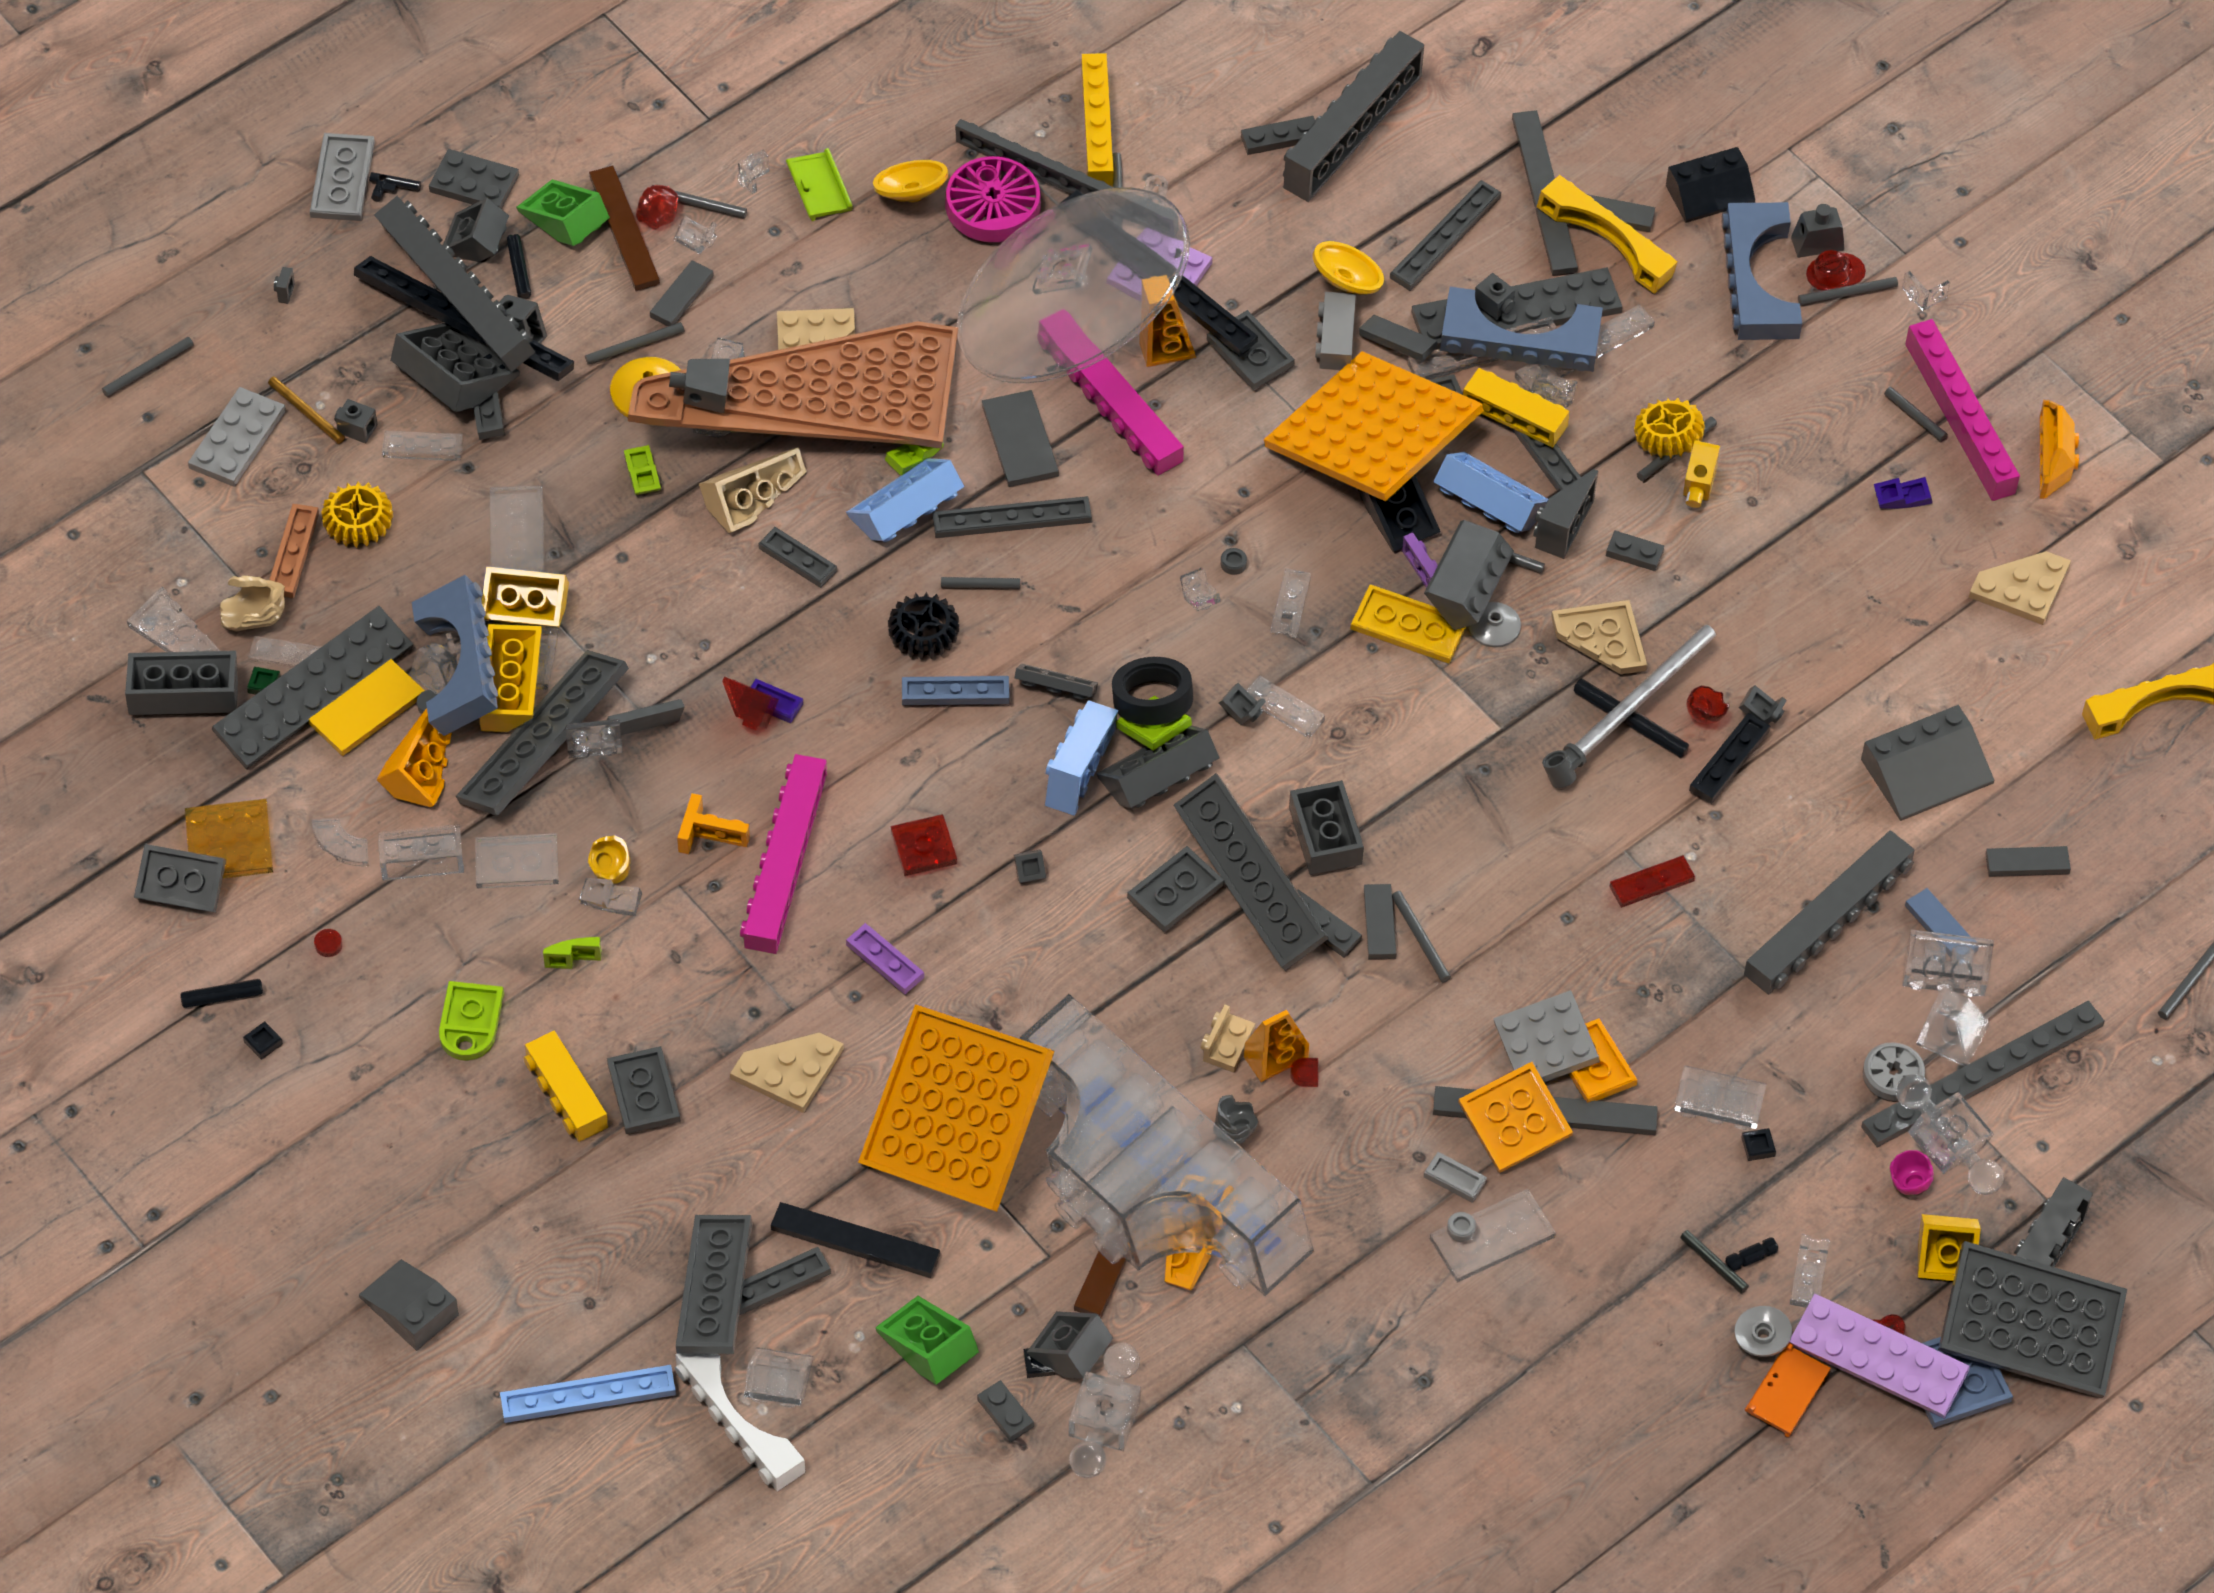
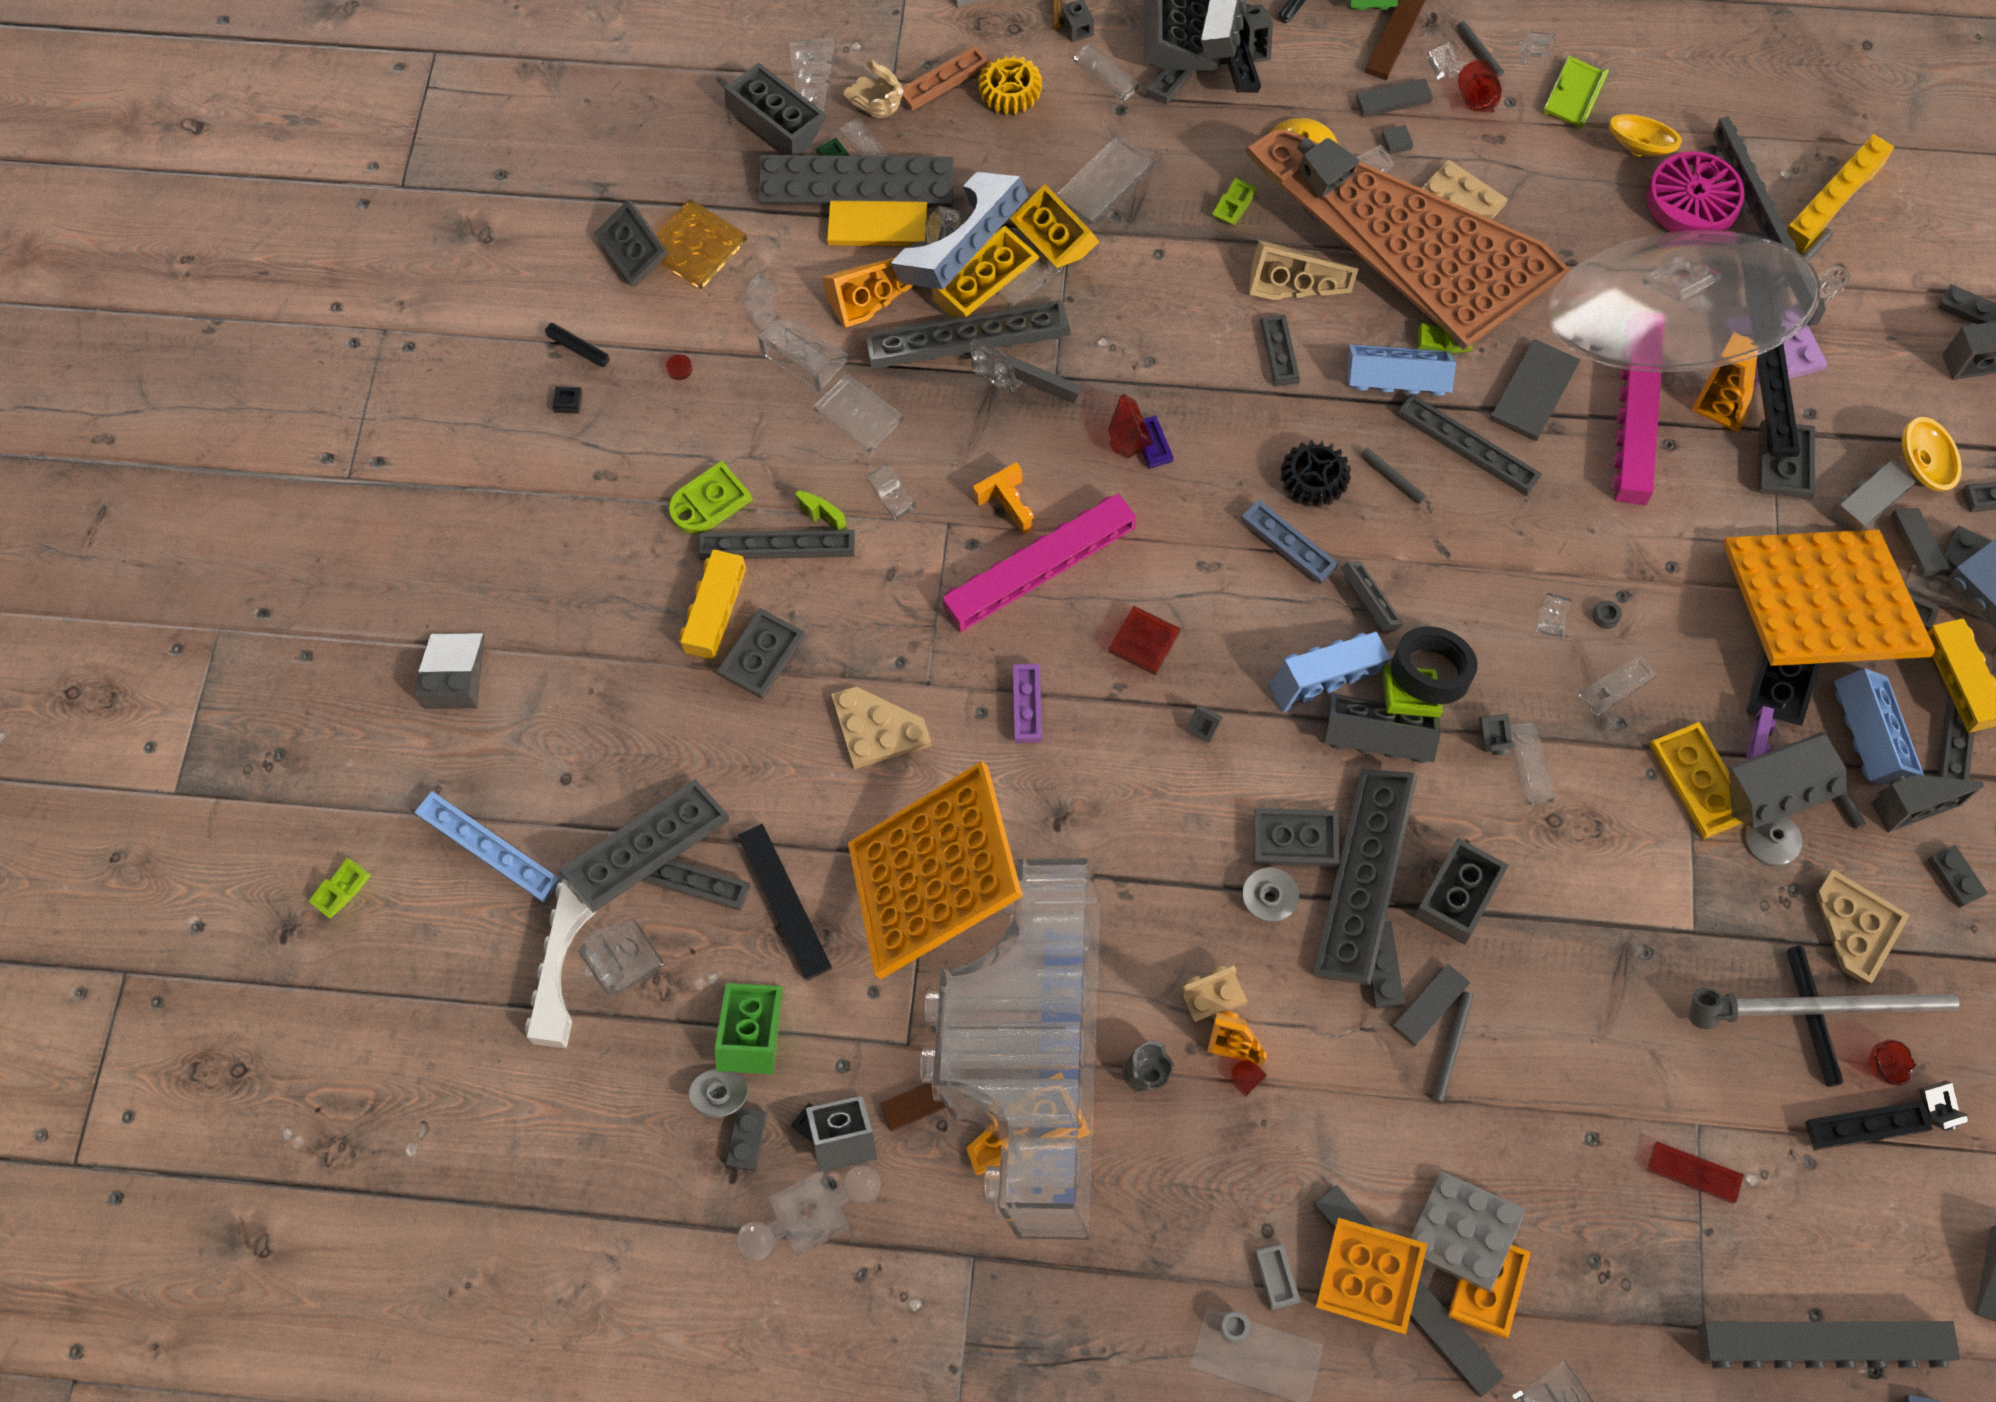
camera: 50 degrees right, 10 degrees up
dark grey bar [585,322,684,365] -> none
yellow hair [588,835,631,884] -> none
clear red hair [636,185,679,230] -> none
none -> lime slope [308,858,371,918]
none -> light grey dish [689,1069,747,1117]
none -> dark grey tile [698,529,855,560]
none -> light grey dish [1243,867,1299,922]
none -> dark grey tile [1382,125,1413,154]
none -> clear red piece [1458,60,1502,113]

